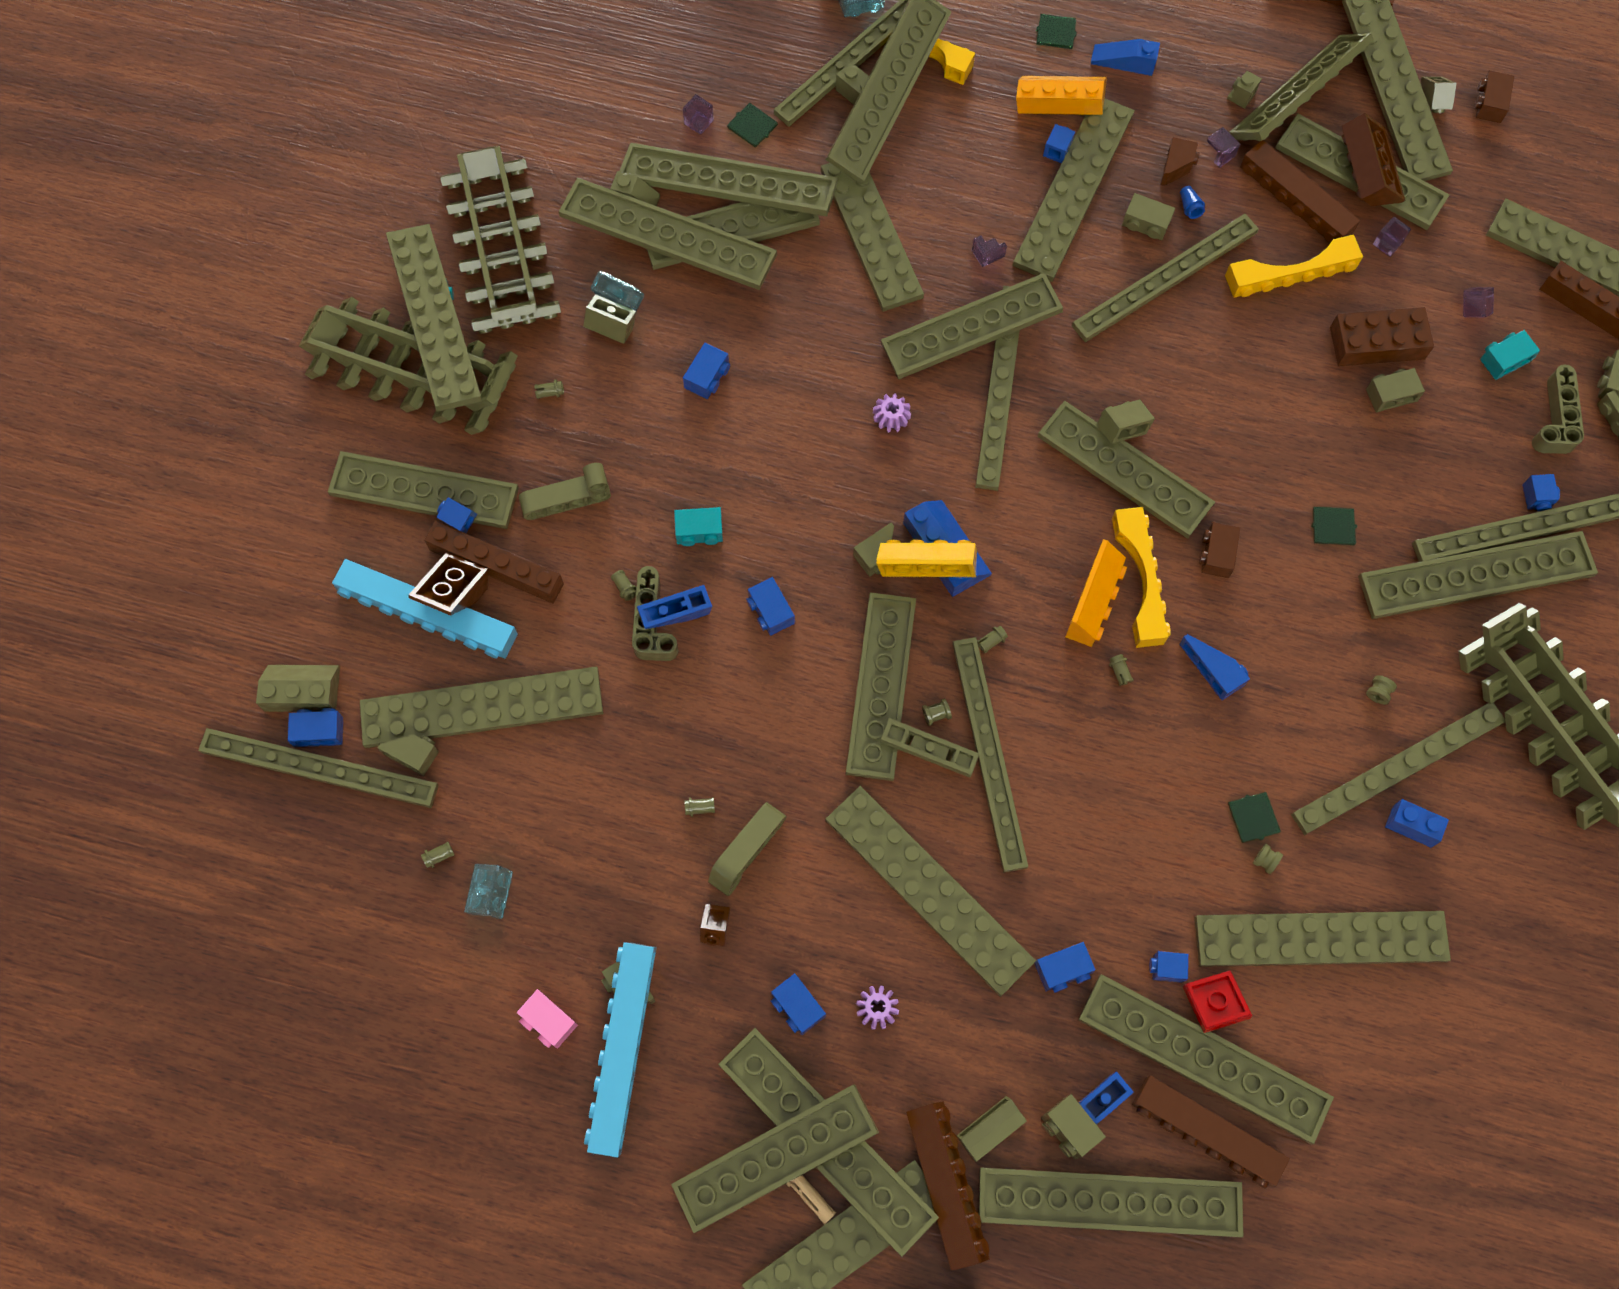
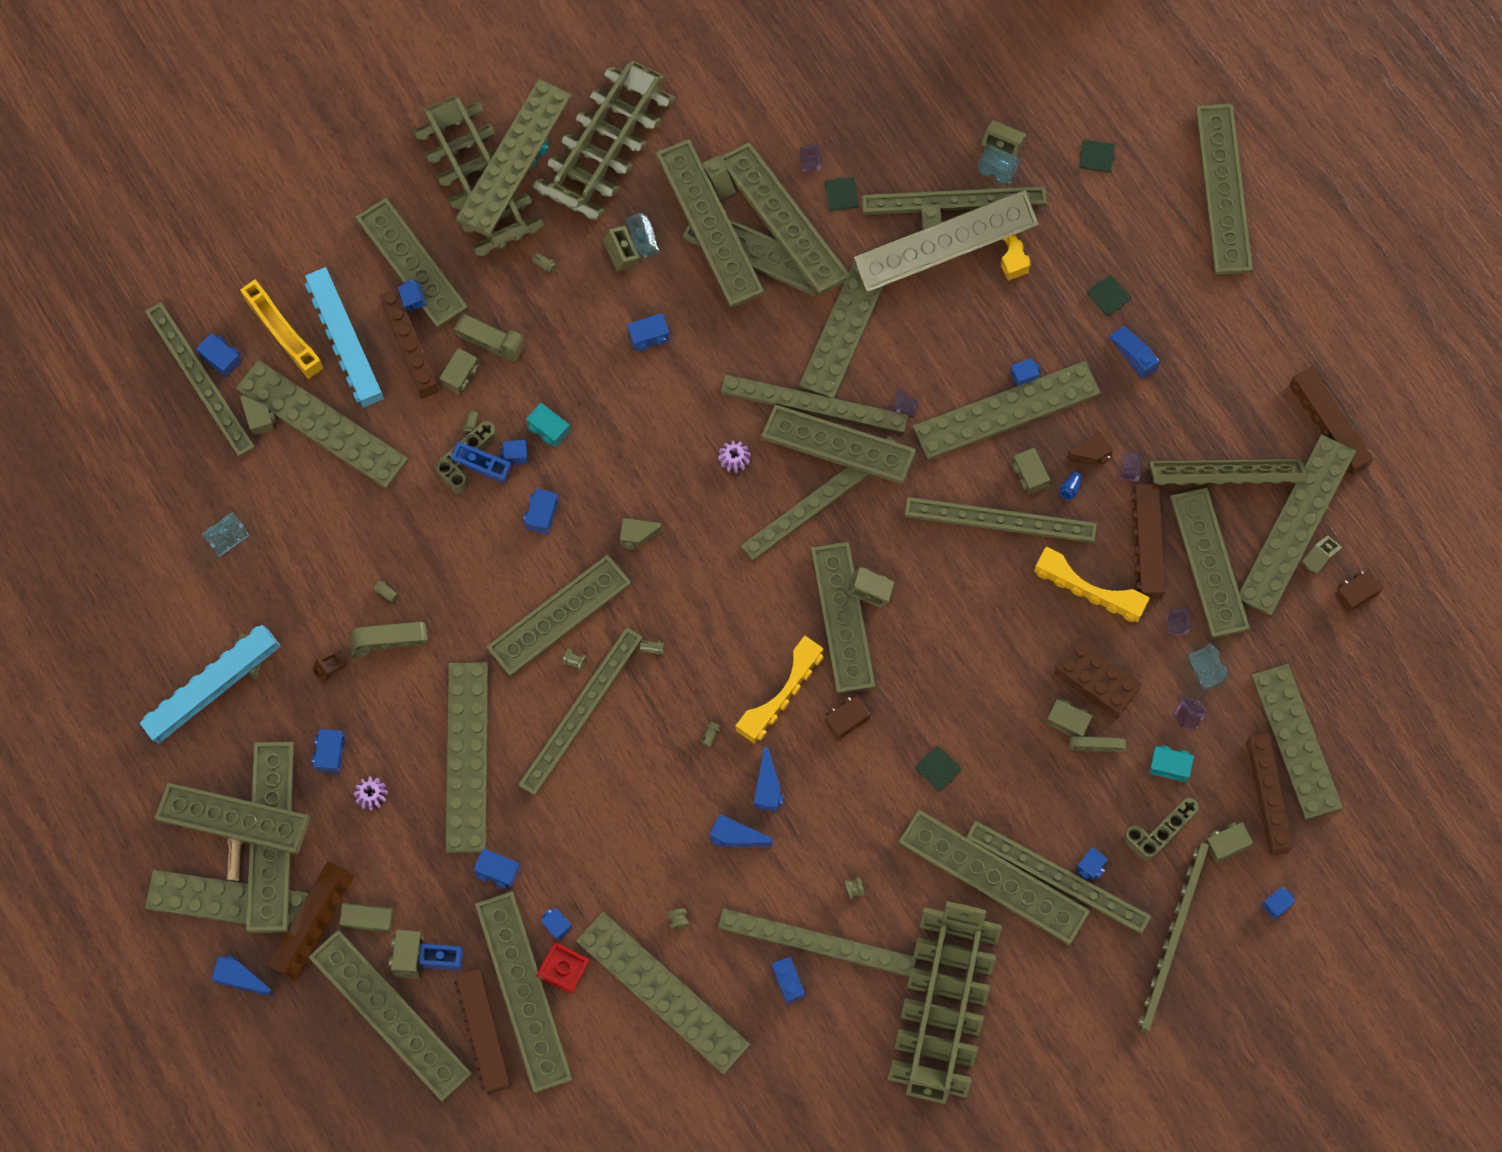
camera: 45 degrees right, 0 degrees up
olive slope [256,665,340,712] -> none
reddish brown slope [408,552,488,616] -> none
olive pin [421,842,455,868] -> none
bright pink brick [517,989,578,1049] -> none
yellow slope [876,540,977,577] -> none
olive hinge [880,718,979,778] -> none
blue slope [903,500,992,597] -> none
light orange slope [1016,76,1107,115] -> none
light orange slope [1065,539,1127,647] -> none
olive brick [1227,71,1262,109] -> none
clear green piece [1228,792,1281,843] -> none
reddish brown slope [1342,113,1406,206] -> none
none -> yellow arch [240,280,323,379]
none -> olive brick [439,348,480,395]
none -> blue brick [500,440,528,466]
none -> blue slope [709,814,773,848]
none -> olive plate [721,374,908,435]
none -> olive beam [1069,736,1126,753]
none -> clear light blue bracket [1187,643,1228,691]

